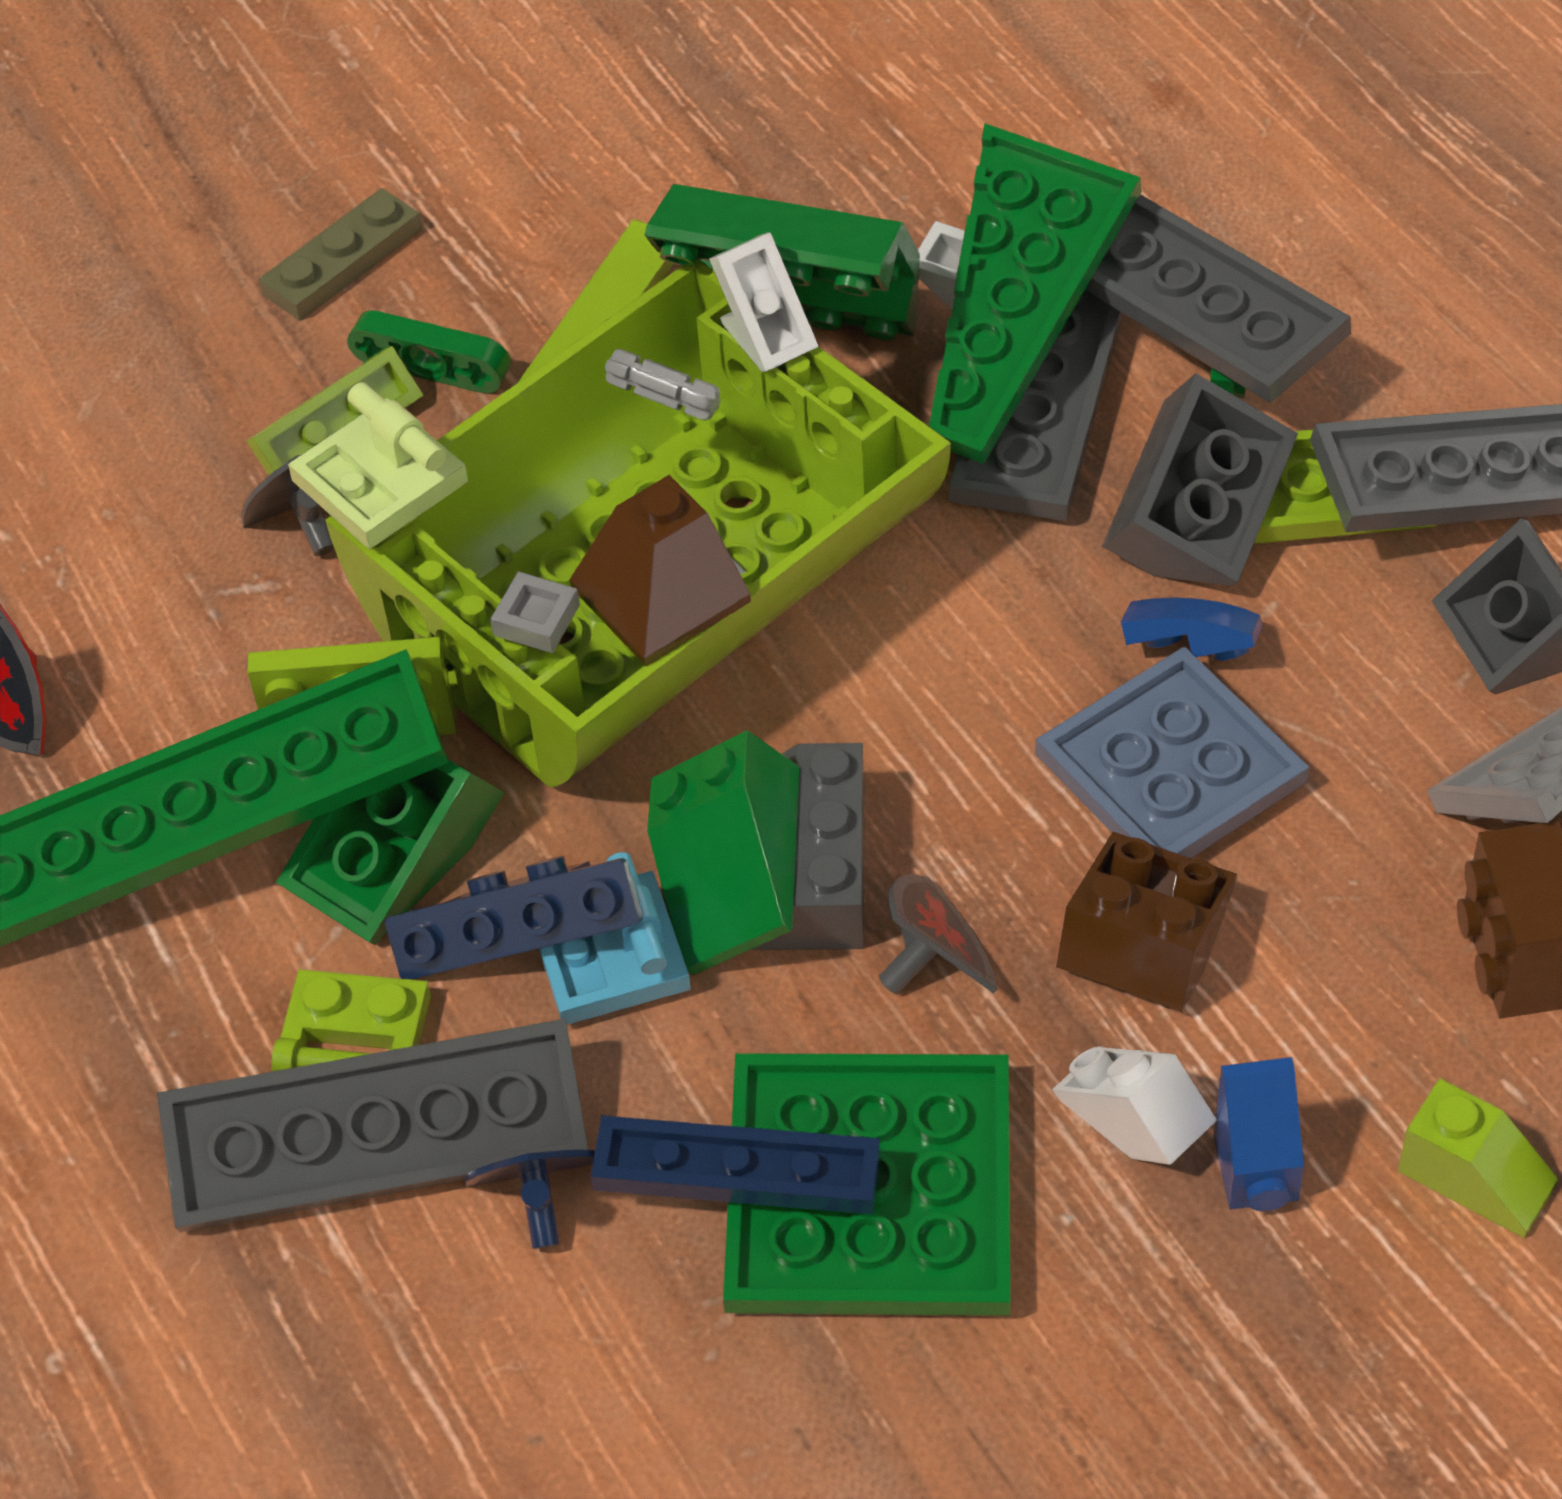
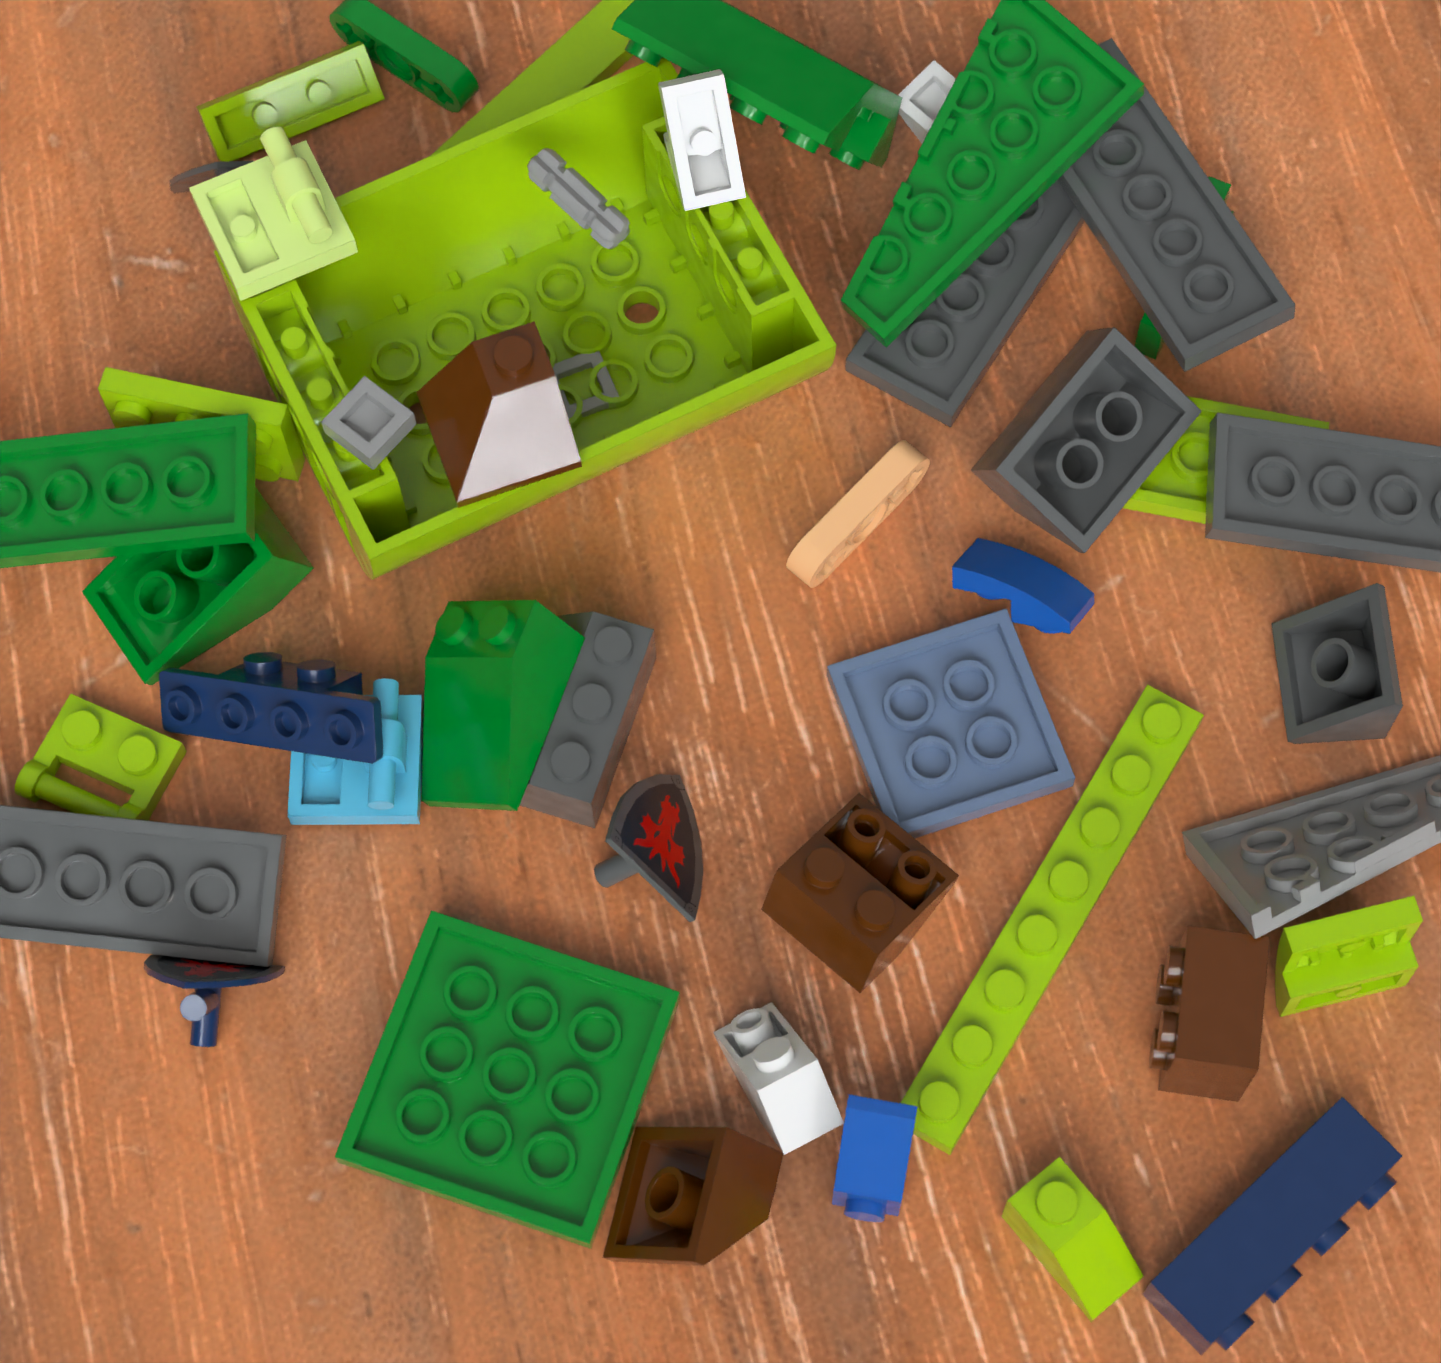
camera: 15 degrees right, 15 degrees up
dark blue plate [591,1115,881,1214] -> none
none -> reddish brown slope [603,1127,783,1266]
none -> light nougat beam [786,440,930,588]
none -> lime plate [901,684,1204,1155]

